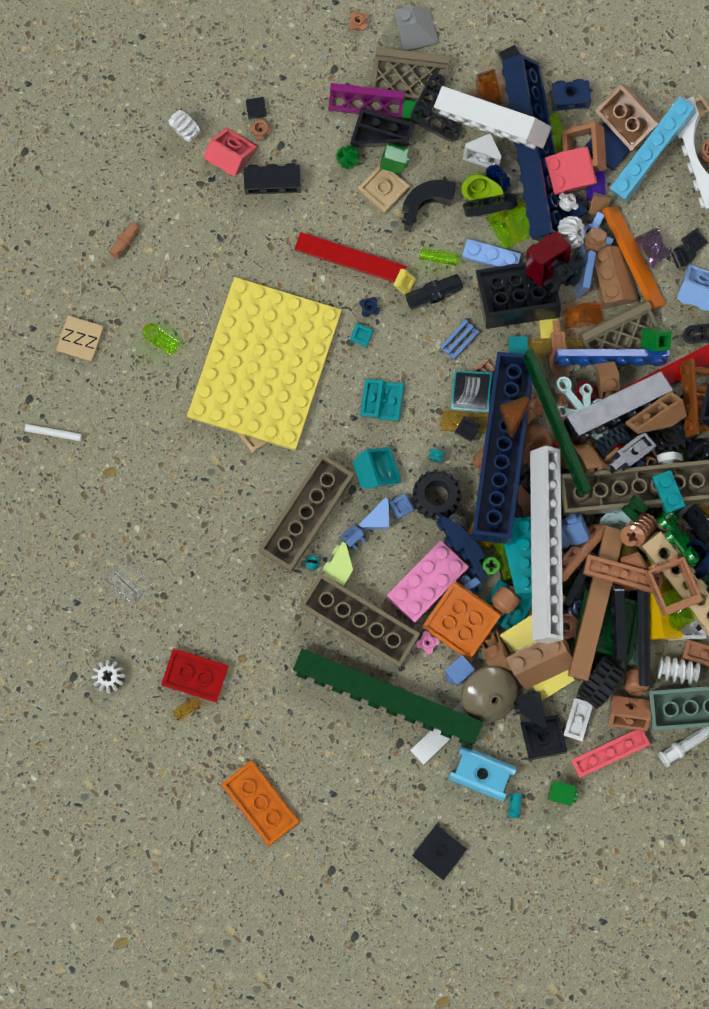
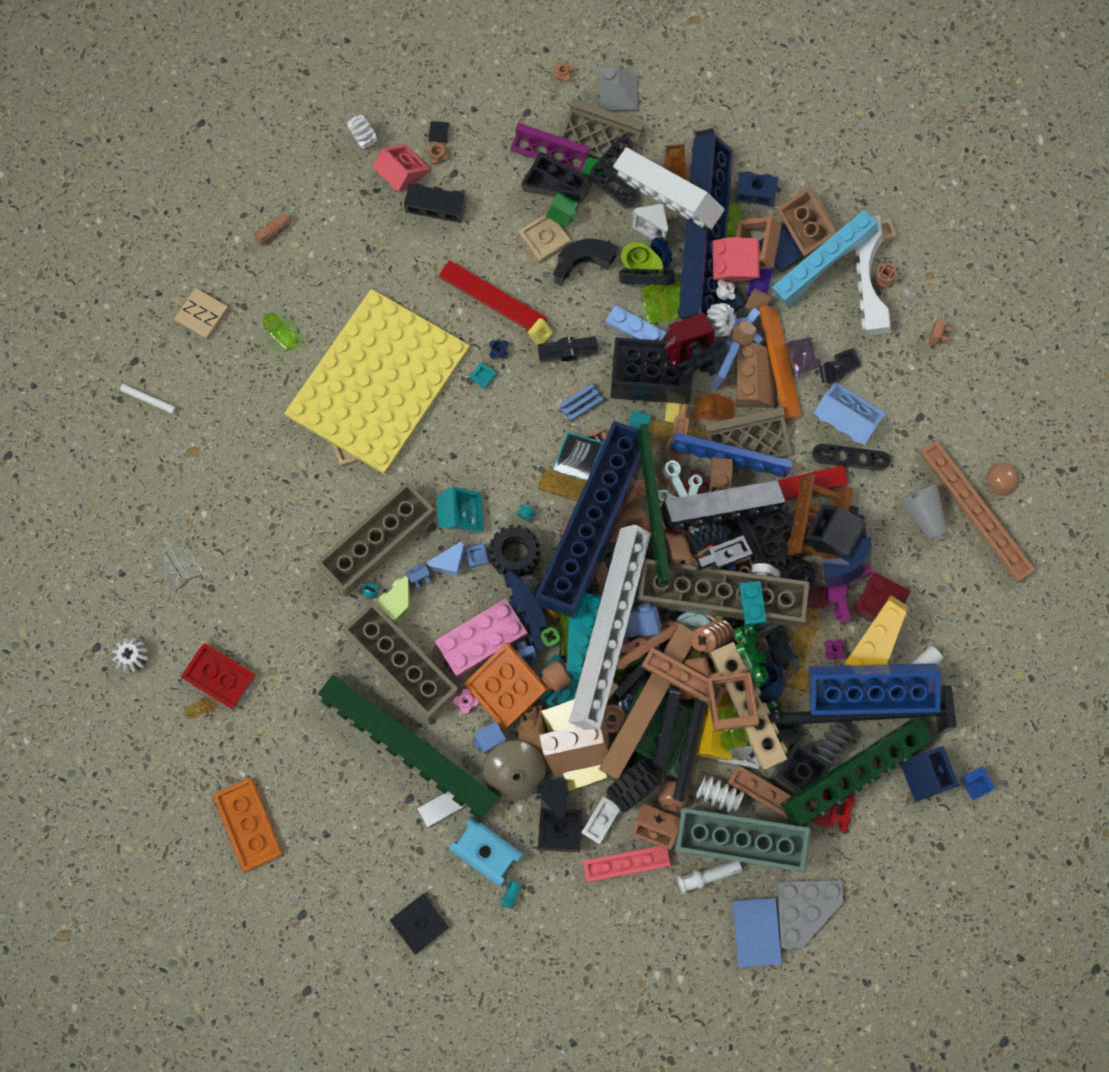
camera: 15 degrees right, 5 degrees down
green gear [336,145,359,169] -> none
teal slope [360,379,405,422] -> none
clear neon green pin [419,248,458,266] -> none
black tile [455,416,481,442] -> none
clear orange slope [500,396,529,438] -> none
green brick [547,780,578,806] -> none
dark green wheel [621,495,648,522] -> none
medium nougat slope [625,391,687,434] -> none
green brick [641,327,672,352] -> none

